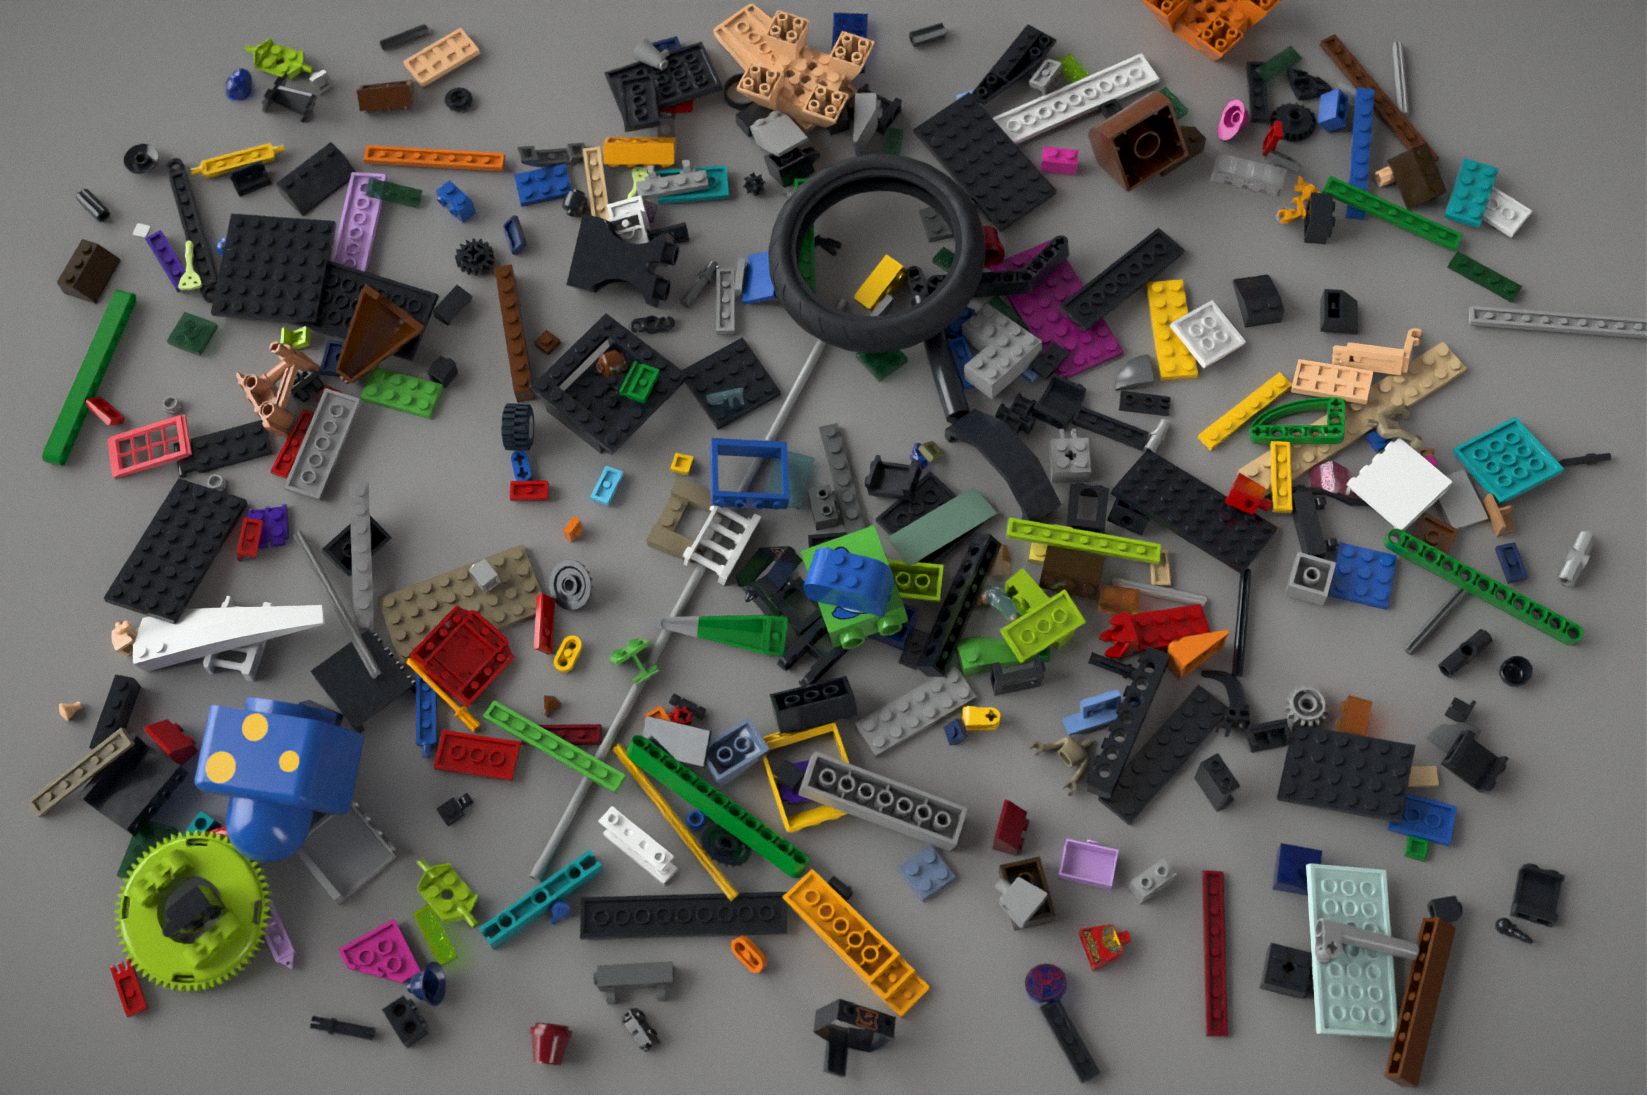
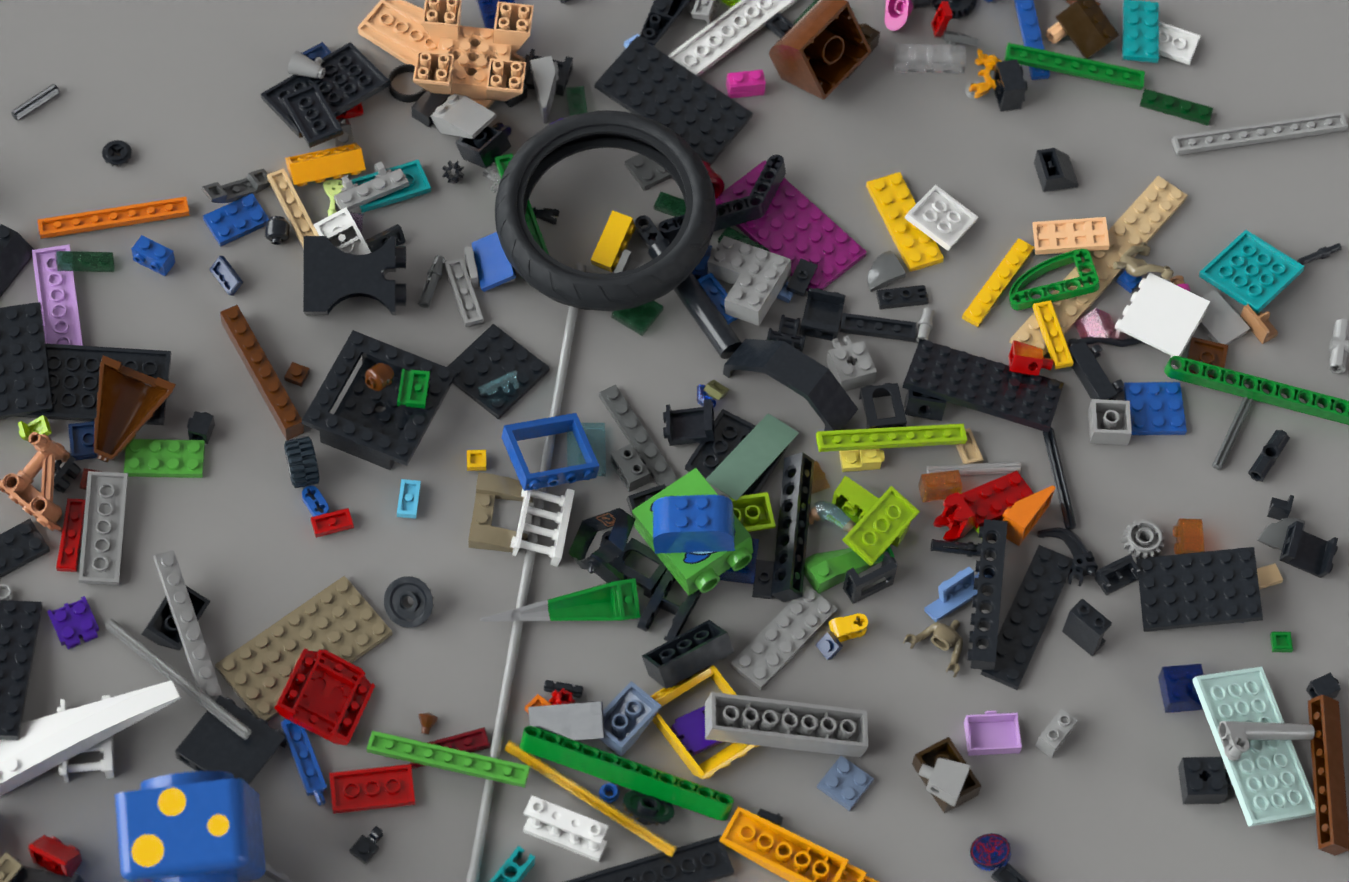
camera: 25 degrees left, 5 degrees down
red panel [237,518,263,561] -> none
reddish brown slope [356,80,414,113] -> none
light nougat plate [403,28,480,88] -> none
light orange piece [406,658,481,732] -> none
black hinge [434,285,473,326] -> none
black gear [455,238,495,276] -> none
light grey brick [469,559,501,594] -> none
red tile [534,593,555,654] -> none
yellow plate [554,635,582,673] -> none
orange plate [563,516,583,542] -> none
bright green plate [608,637,660,686] -> none
black piece [629,315,675,334] -> none
black brick [773,759,805,794] -> none
dark red slope [992,799,1030,856] -> none
dark brown slope [1039,545,1105,600] -> none
black plate [1059,227,1185,333] -> none
torso [1078,924,1131,971] -> none
dark red tile [1202,870,1228,1037] -> none
black slope [1232,274,1284,328] -> none
light nougat hinge [1332,328,1422,375] -> none
blue plate [1387,793,1457,846] -> none
dark blue plate [1495,542,1528,583] -> none
black hair [1499,656,1533,687] -> none

